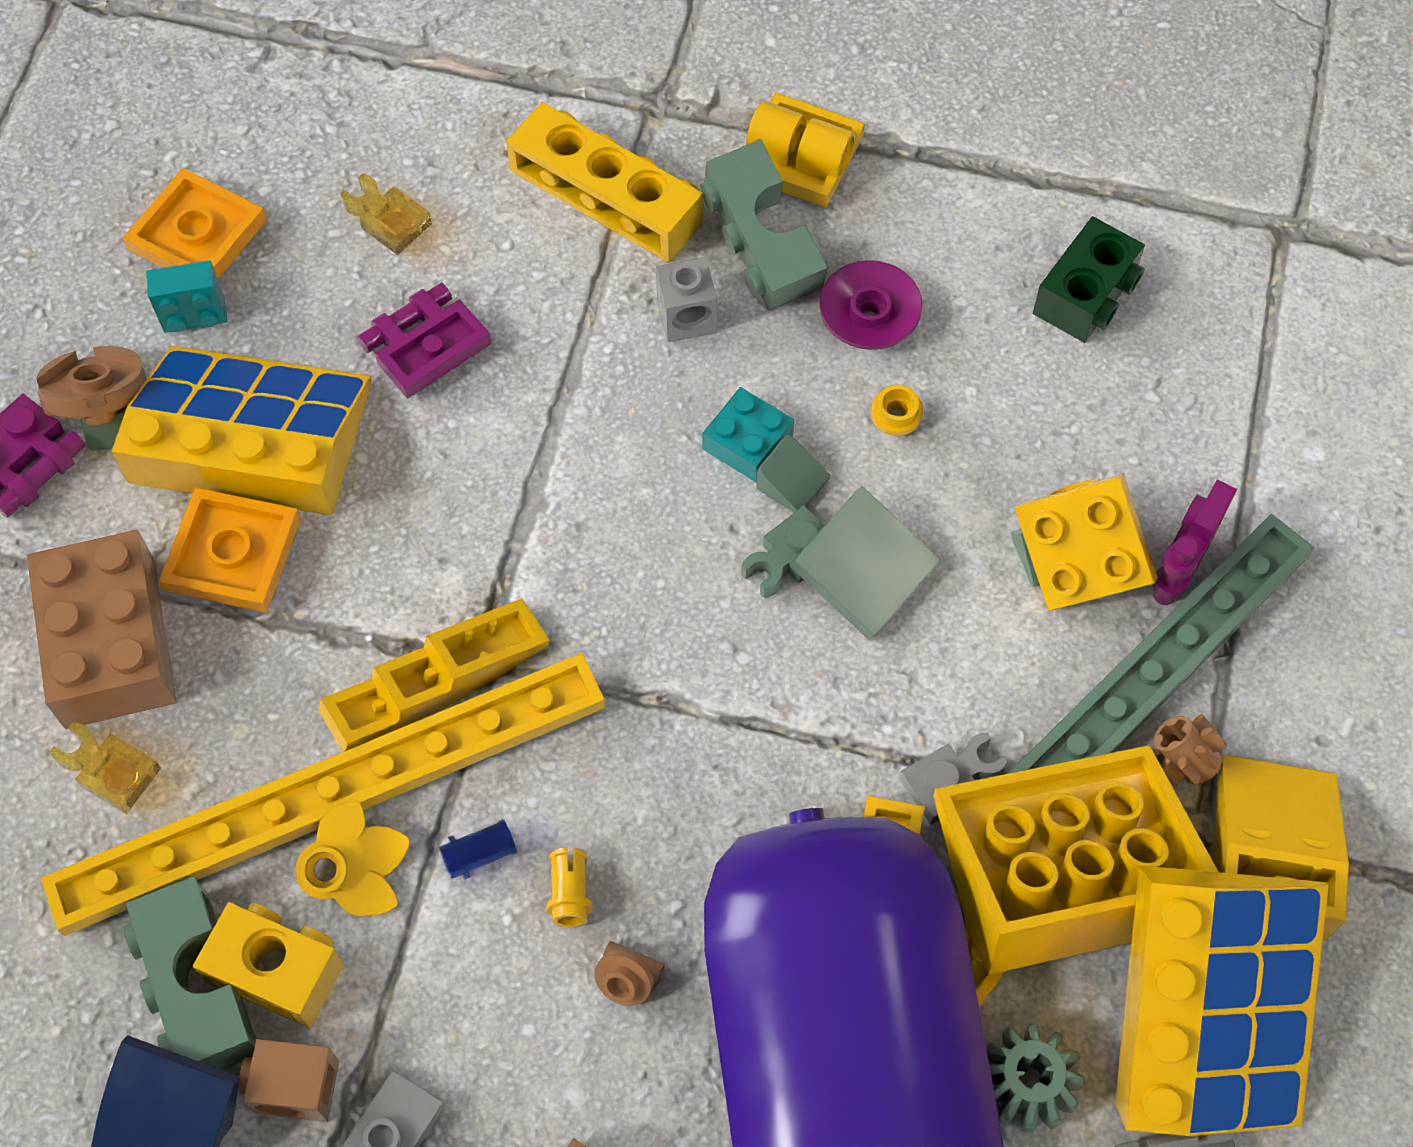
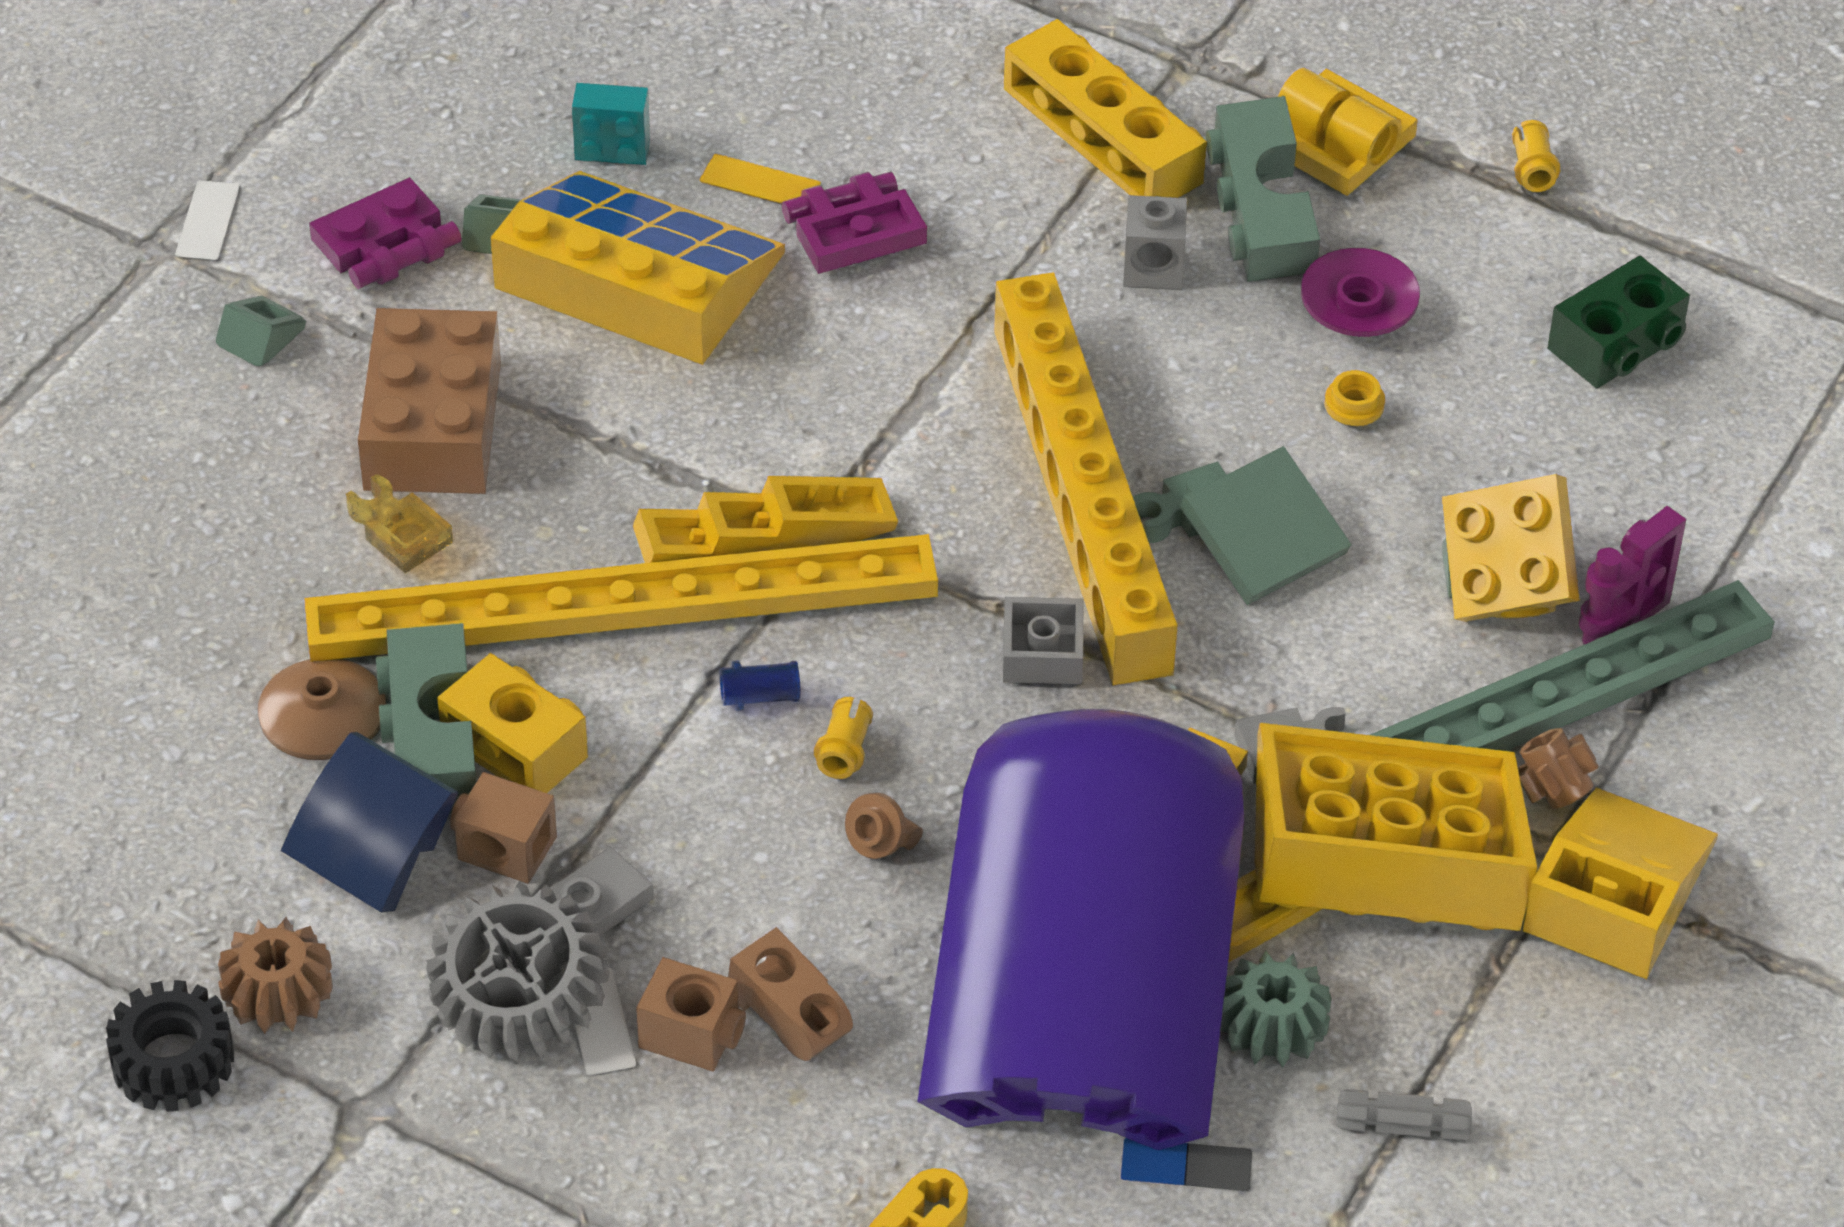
camera: 15 degrees right, 15 degrees down
medium nougat plate [36,346,147,426] -> none
light orange plate [122,168,267,279] -> none
light orange plate [158,487,301,613] -> none
yellow plate [295,801,410,916] -> none
clear yellow plate [340,174,432,255] -> none
teal piece [702,387,794,482] -> none
sand green slope [756,434,830,512] -> none
slope [1115,865,1329,1136] -> none
none -> medium nougat dish [258,659,386,760]
none -> yellow sticker [699,154,821,204]
none -> yellow brick [994,272,1178,686]
none -> light grey piece [1003,597,1084,684]
none -> yellow pin [1512,120,1561,192]

